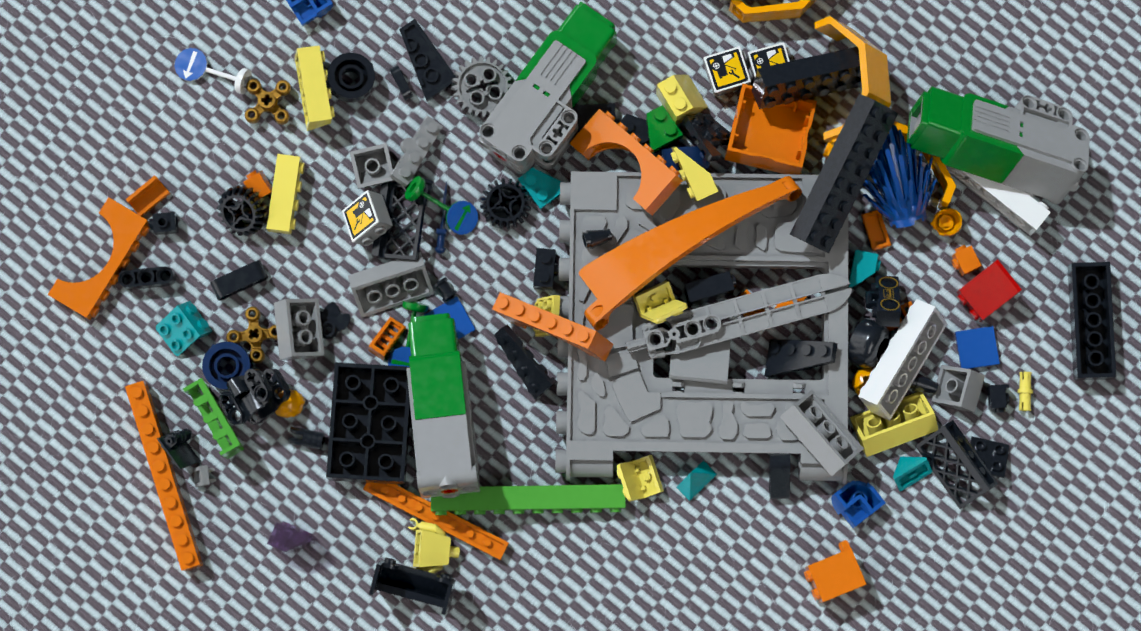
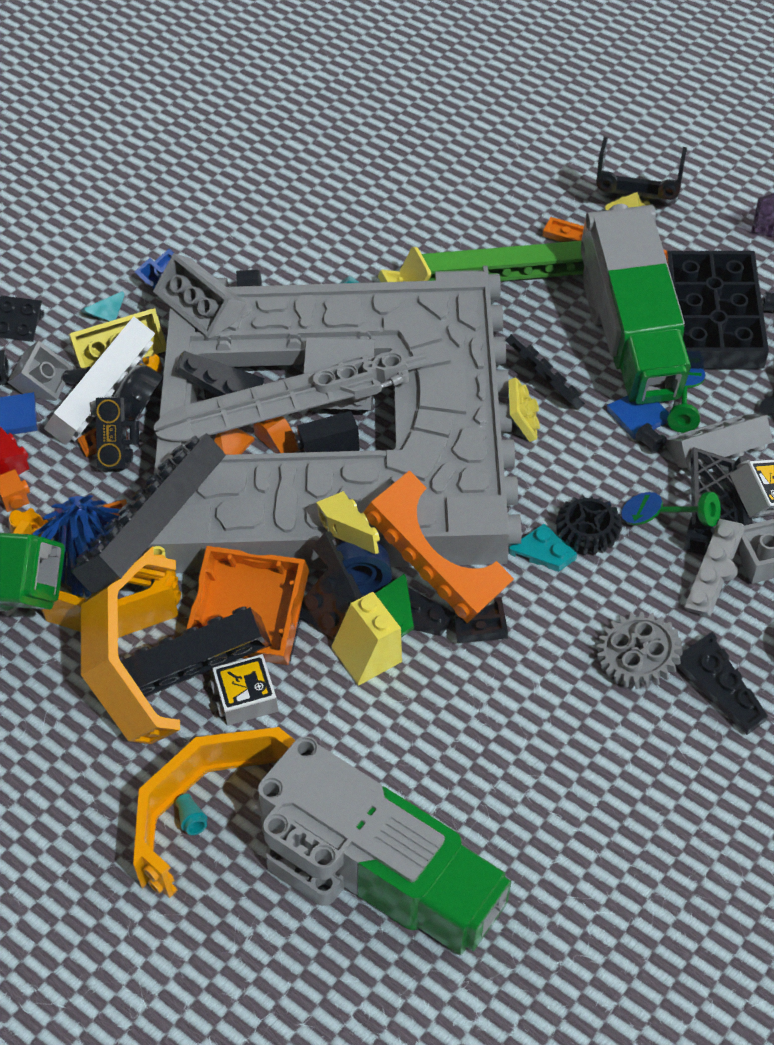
camera: 175 degrees right, 30 degrees down
orange slope [368,316,406,361] -> none
black beam [389,65,414,101] -> none
dark blue sword [435,182,448,254] -> none
light grey piece [477,2,617,174] -> none
orange arch [492,292,613,361] -> none
black brick [533,248,559,291] -> none
orange panel [579,176,802,330] -> none
black cone [582,229,612,249] -> none
light yellow bracket [633,281,688,324] -> none
piece [703,46,753,97] -> none
orange container [804,540,867,603] -> none
teal slope [848,250,881,289] -> none
black fence [915,420,998,509] -> none

